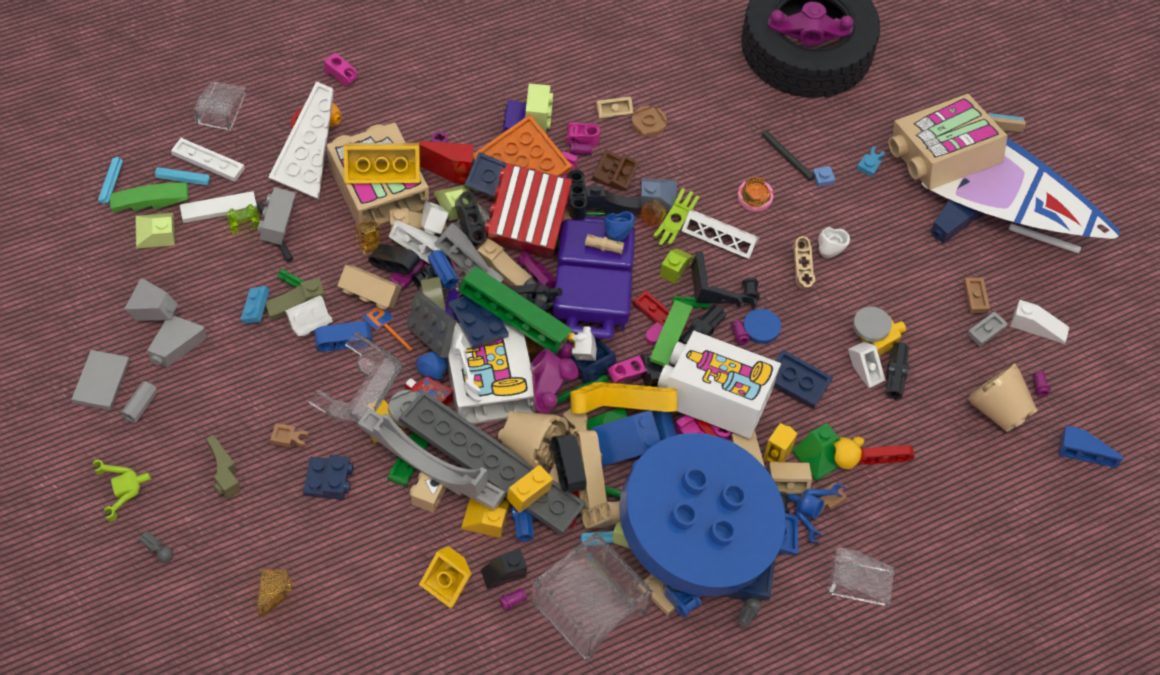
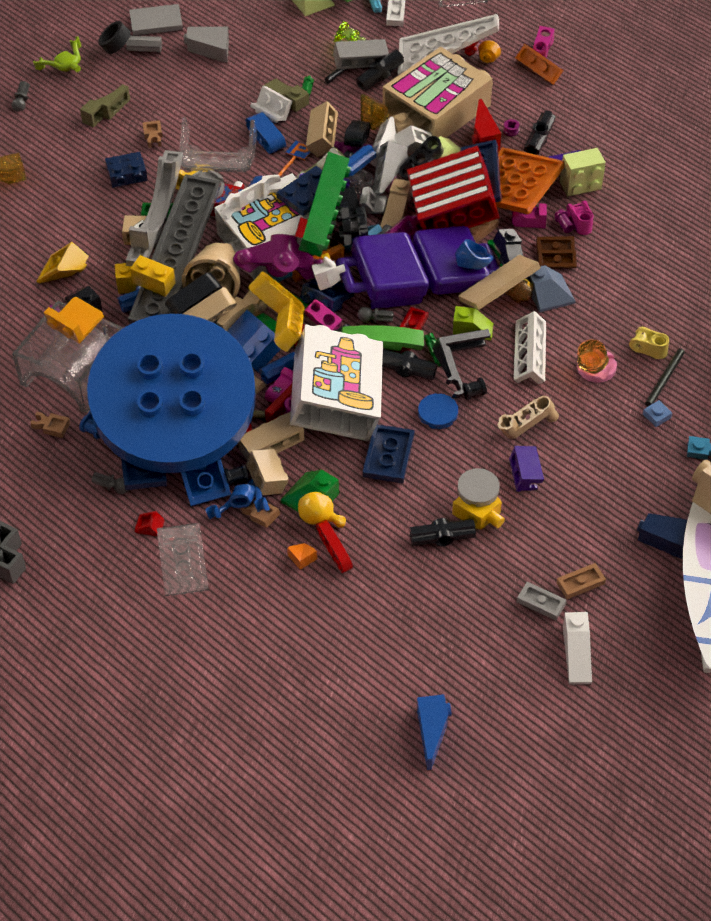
camera: 75 degrees right, 5 degrees down
light grey slope [125,279,178,321] -> none
white tile [180,191,257,223] -> none
dark azure plate [240,286,270,324] -> none
yellow slope [344,143,420,184] -> none
dark grey plate [407,292,456,358] -> none
black beam [568,170,587,220] -> none
tan pin [585,234,624,254] -> none
tan slope [595,96,634,119] -> none
medium nougat tile [631,106,667,137] -> none
lime piece [653,188,699,246] -> none
magenta pin [731,320,750,345] -> none
yellow brick [763,423,797,462] -> none
white hair [818,227,850,258] -> none
white slope [848,342,885,388] -> none
tan cone [967,363,1038,432] -> none
magenta pin [1033,371,1050,397] -> none
none -> medium nougat plate [30,412,70,438]
none -> light orange bracket [44,297,104,344]
none -> black tyre [98,21,130,54]
none -> red slope [134,511,165,536]
none -> orange slope [287,543,318,570]
none -> red tile [295,217,308,238]
none -> black piece [356,49,404,91]
none -> dark grey axle [358,307,394,323]
none -> tan tile [458,255,541,310]
none -> dark purple hinge [509,446,544,492]
none -> orange tile [515,44,564,85]
none -> black piece [524,110,556,155]
none -> light yellow piece [629,327,669,359]

